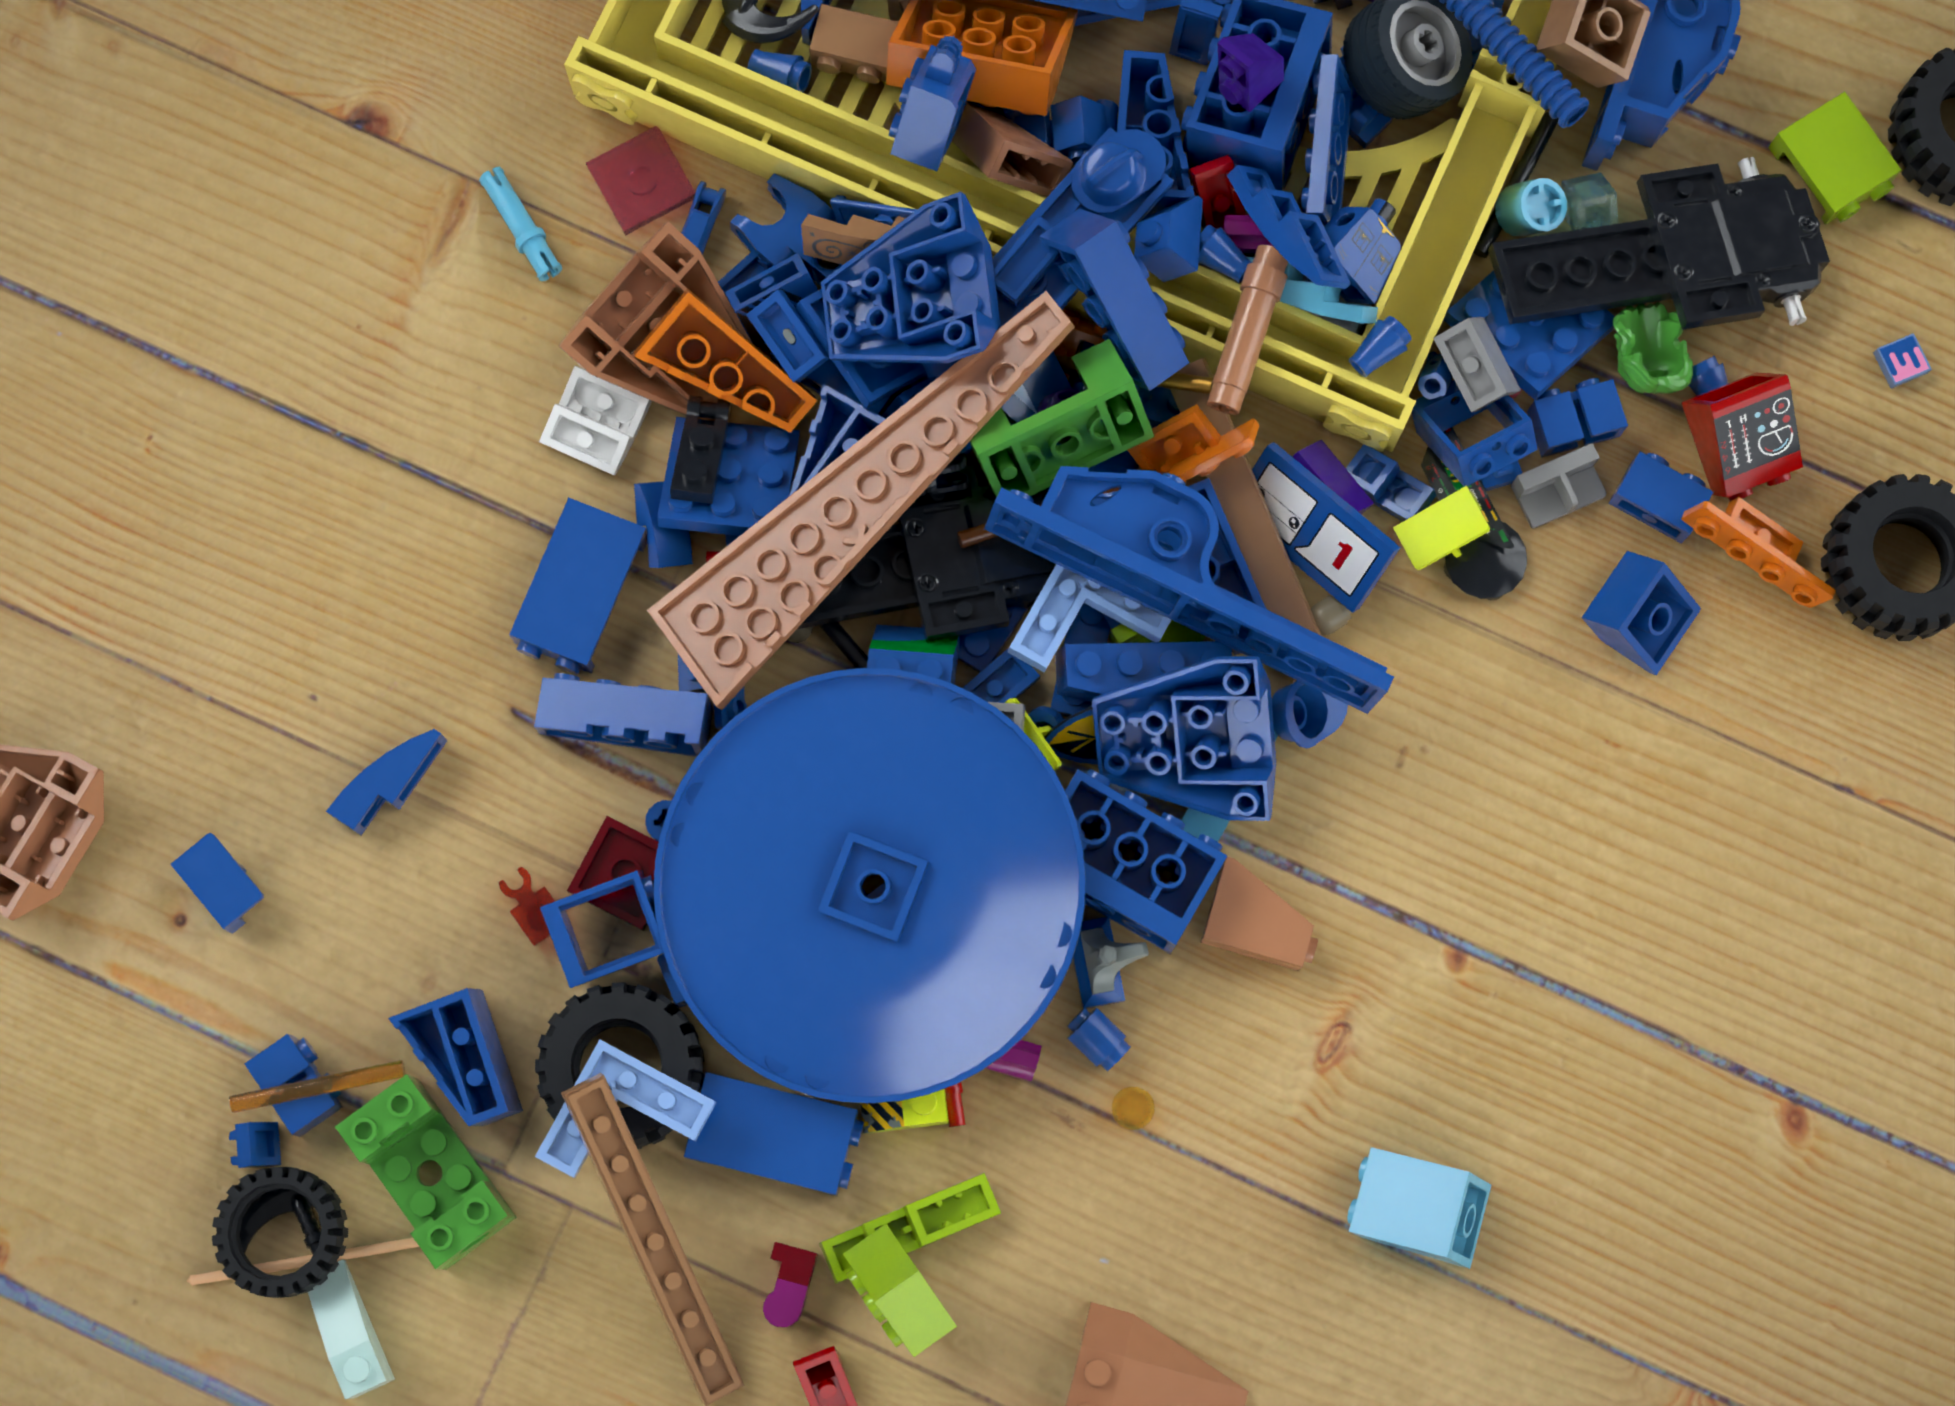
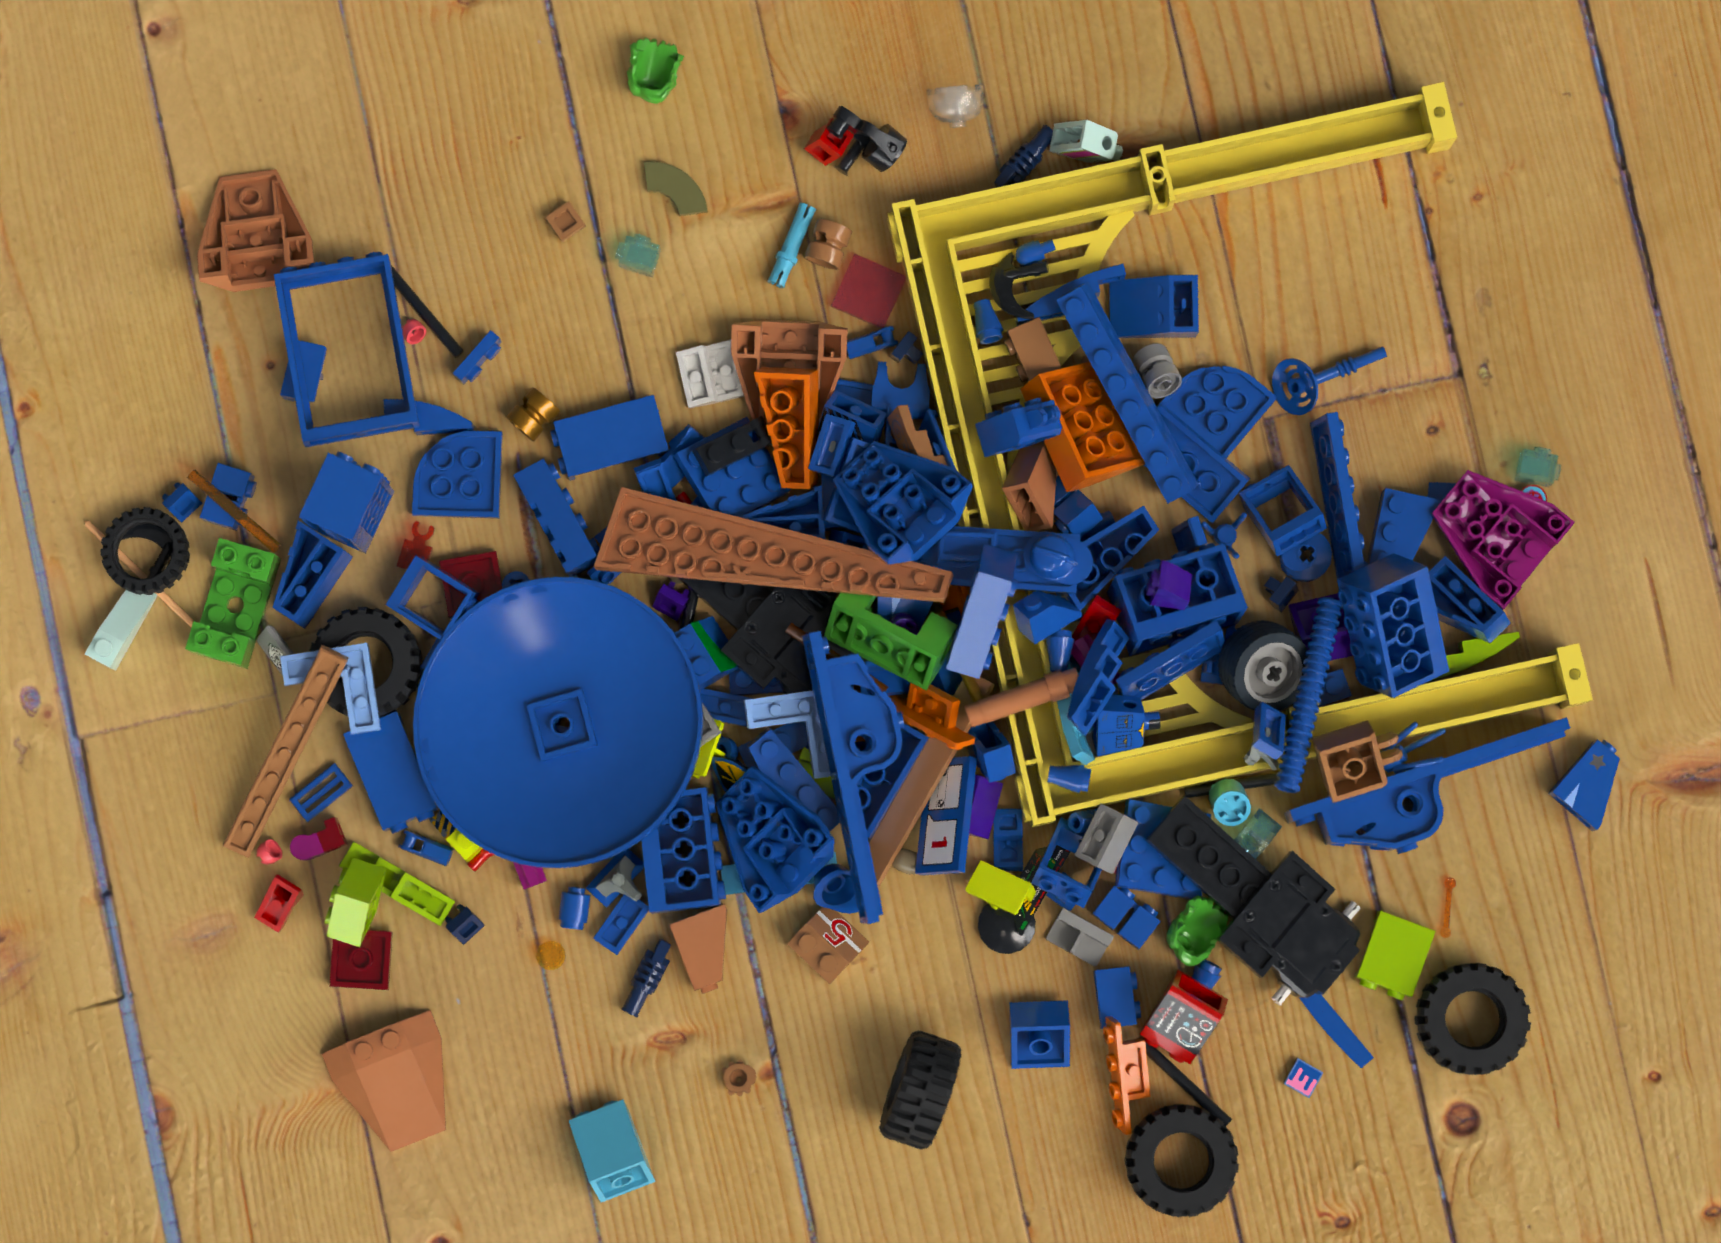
camera: 55 degrees right, 5 degrees up
none -> coral hinge [256,839,282,865]
none -> light grey slope [257,625,294,676]
none -> blue window [274,252,420,448]
none -> blue tile [289,763,353,822]
none -> blue brick [299,451,395,554]
none -> dark red plate [329,930,393,990]
none -> black bar [391,265,464,358]
none -> blue bar [398,830,454,867]
none -> coral hinge [402,319,426,345]
none -> blue plate [412,431,503,519]
none -> dark blue tile [445,904,485,945]
none -> blue plate [453,330,502,385]
none -> pearl gold wheel [506,387,560,442]
none -> medium nougat plate [545,201,586,242]
none -> blue plate [593,895,649,955]
none -> clear light blue brick [615,234,661,277]
none -> dark blue hinge [621,939,671,1018]
none -> bright green hair [627,37,684,104]
none -> blue tile [633,458,676,500]
none -> olive tile [644,162,708,216]
none -> dark purple tile [652,581,689,621]
none -> medium nougat animal [722,1060,756,1096]
none -> medium nougat slope [787,907,869,984]
none -> red brick [804,118,854,166]
none -> medium nougat wheel [804,219,852,270]
none -> black piece [827,106,907,176]
none -> black tyre [879,1031,961,1150]
none -> dark blue tile [889,331,924,364]
none -> blue piece [967,721,1016,783]
none -> black bar [1145,1042,1232,1126]
none -> blue piece [1244,702,1286,770]
none -> blue sticker [1299,993,1374,1068]
none -> clear orange hinge [1440,877,1456,938]

